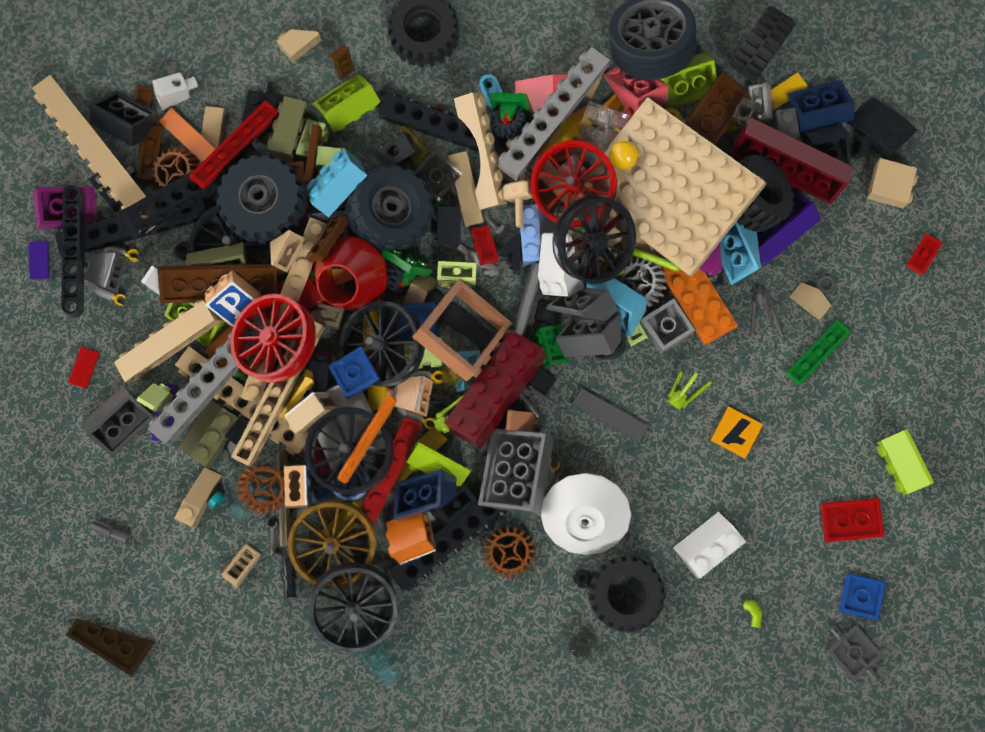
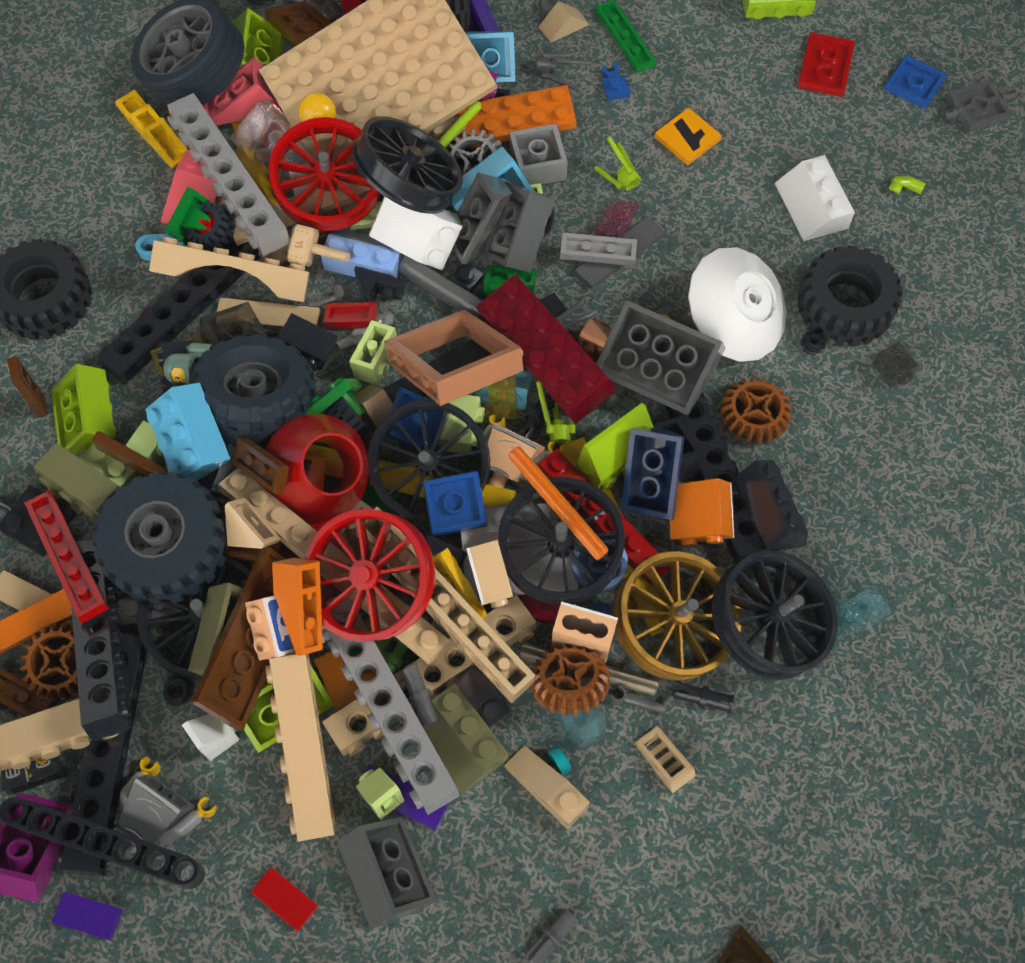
camera: 75 degrees left, 15 degrees down
none -> yellow slope [115,89,188,169]
none -> sand green piece [163,343,213,385]
none -> orange slope [272,558,323,656]
none -> dark grey pin [400,664,439,727]
none -> light grey plate [560,232,637,266]
none -> clear pink slope [596,200,637,238]
none -> blue plate [601,63,630,101]
none -> black slope [734,460,808,550]

